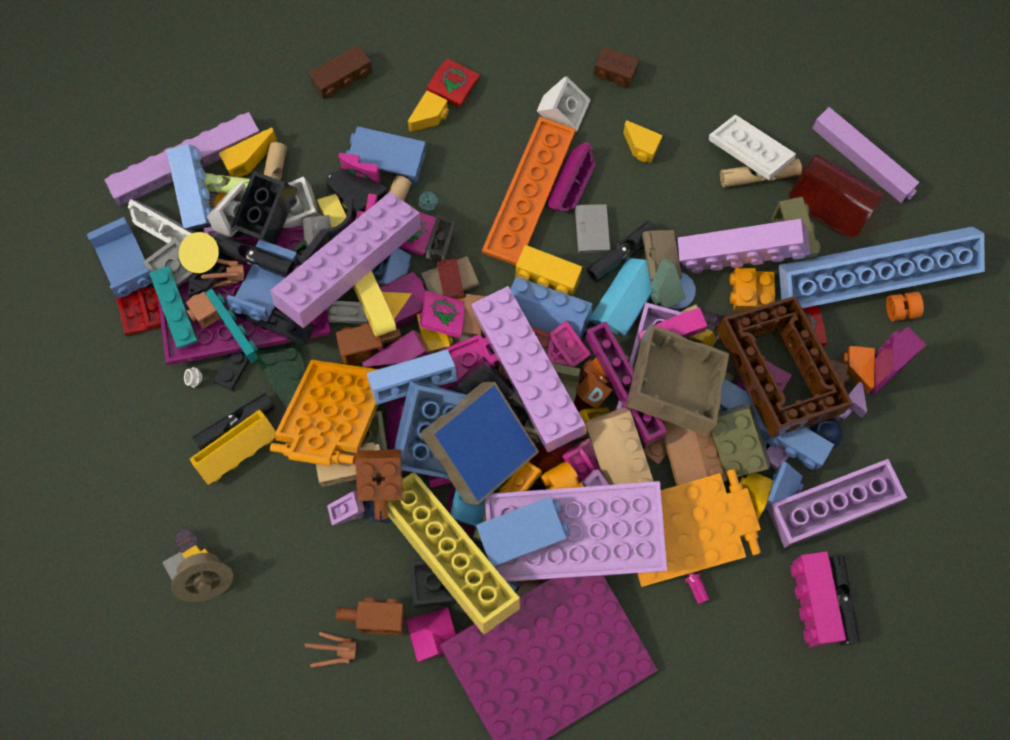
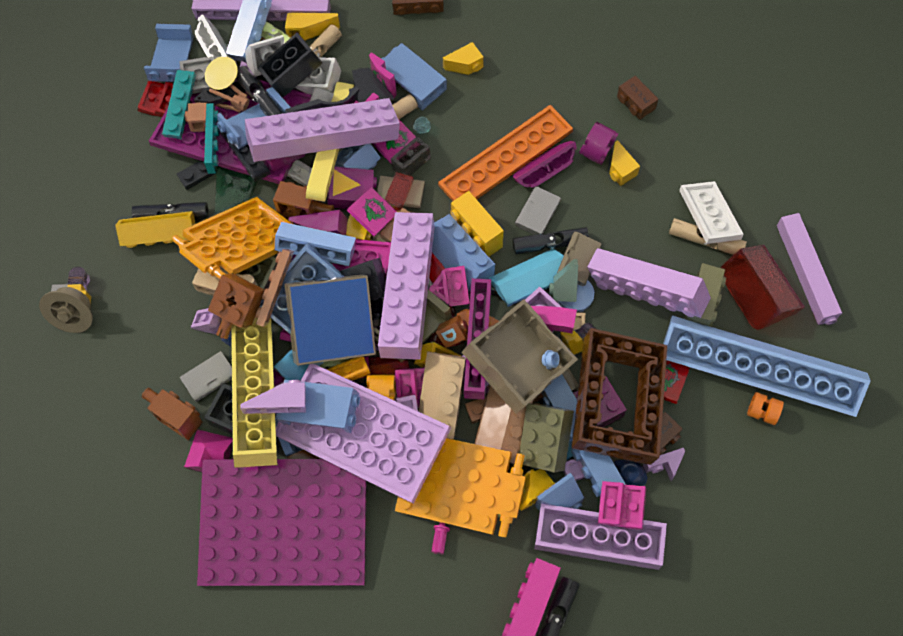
camera: 35 degrees right, 5 degrees down
white plate [184,367,202,388] -> none
nougat plant [304,632,356,668] -> none
red slope [427,58,480,107] -> none
white slope [537,77,591,132] -> none
light orange plate [730,268,775,311] -> none
orange slope [841,346,875,393] -> none
magenta slope [870,327,926,396] -> none
none -> light grey piece [180,351,232,402]
none -> lavender slope [241,380,306,414]
none -> nougat plate [255,249,294,327]
none -> light blue plate [542,350,560,370]
none -> magenta brick [579,121,619,165]
none -> dark pink slope [598,481,646,530]

